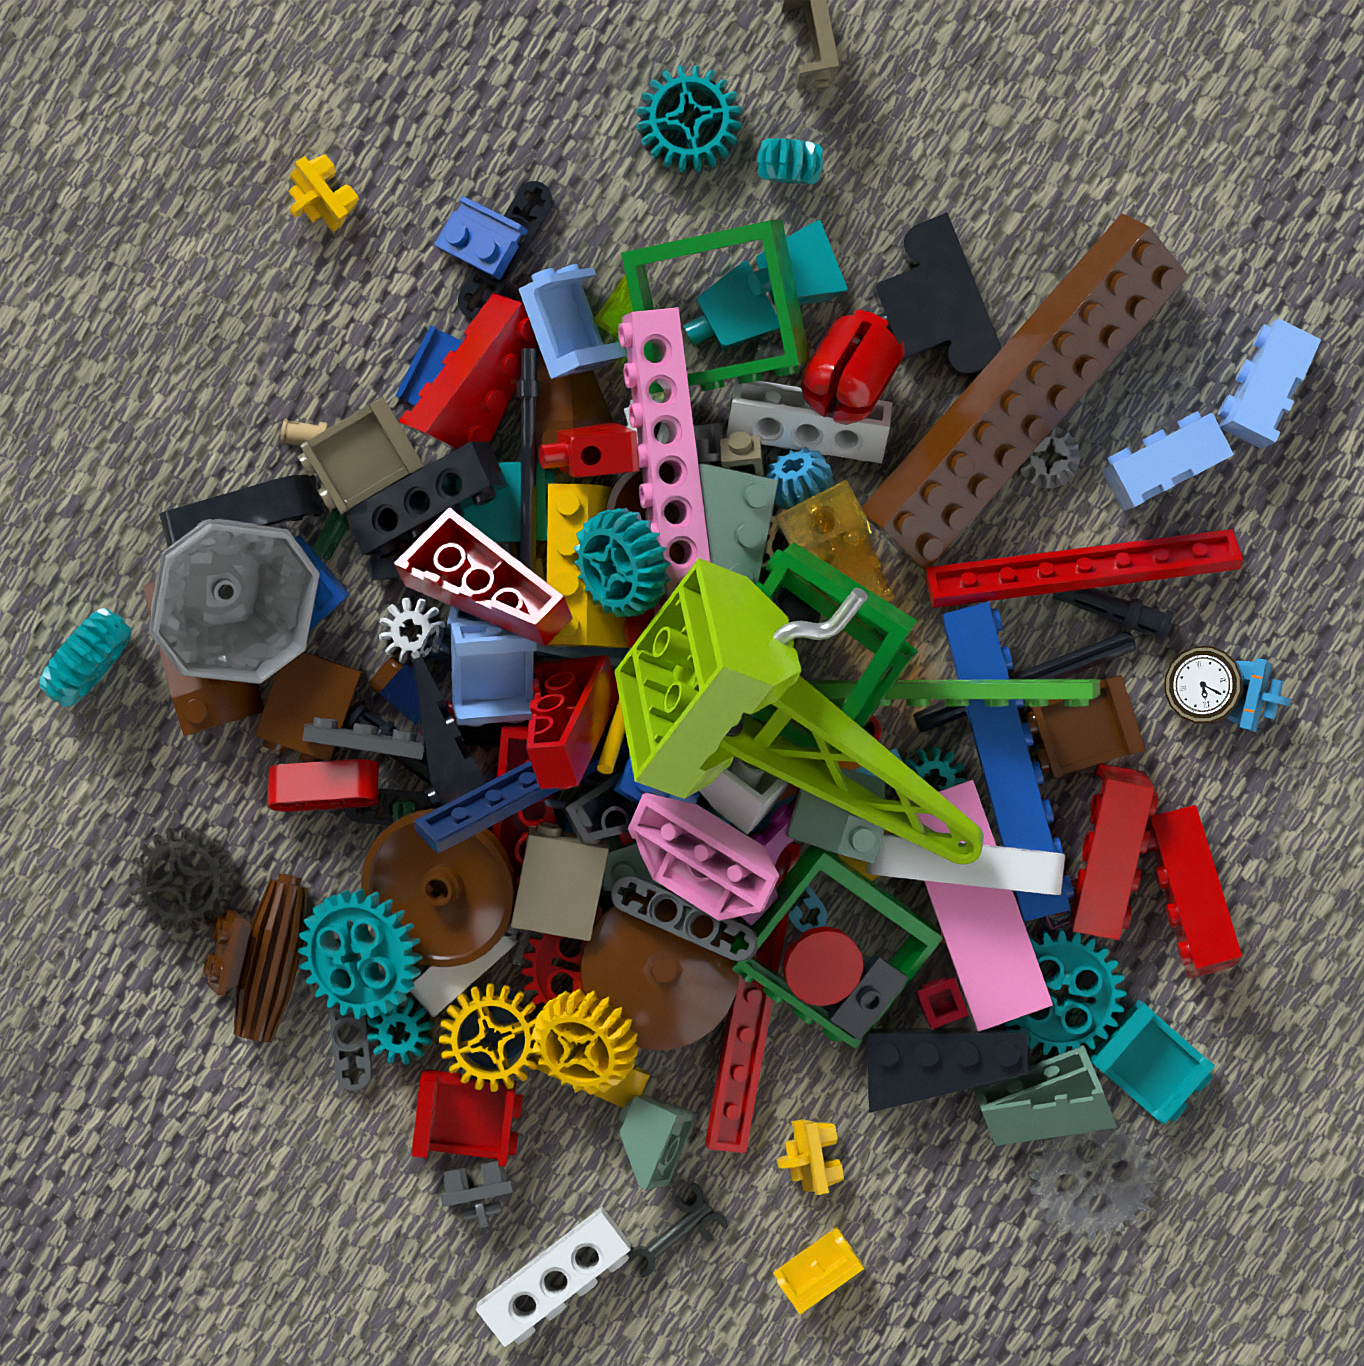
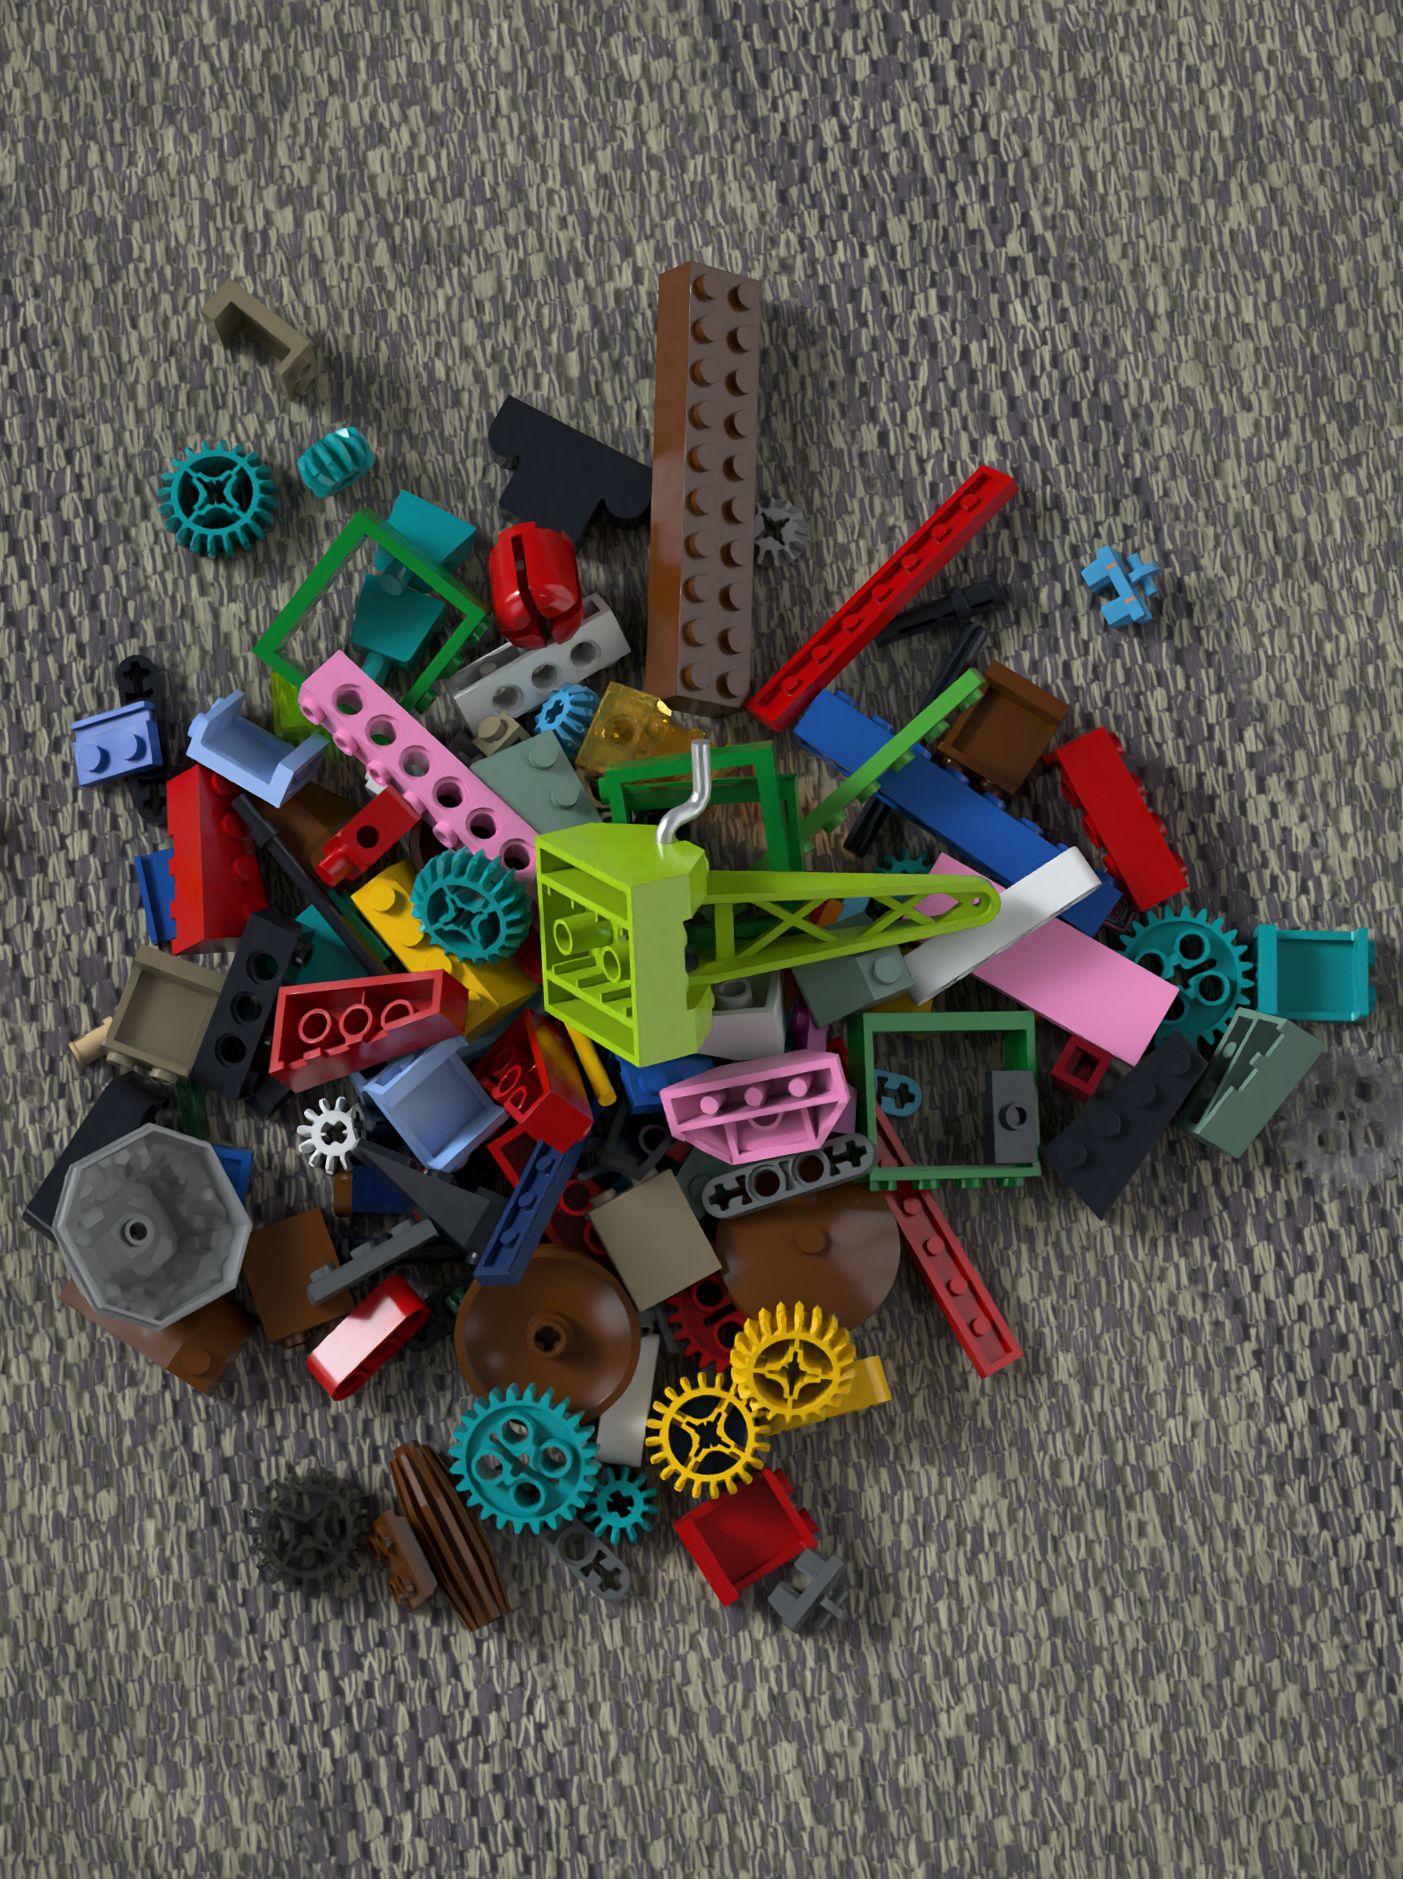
camera: 45 degrees left, 10 degrees down
teal gear [39,608,132,707] -> none
white brick [476,1207,631,1347] -> none
sand green slope [619,1095,698,1190] -> none
pearl dark grey bar [628,1182,729,1278] -> none
yellow hinge [773,1227,864,1315] -> none
yellow hips [776,1119,844,1195] -> none
red tile [782,926,863,1006] -> none
light blue wedge [1102,411,1234,511] -> none
red wedge [1145,805,1243,979] -> none
tile [1164,646,1244,724] -> none
light blue wedge [1218,318,1321,449] -> none

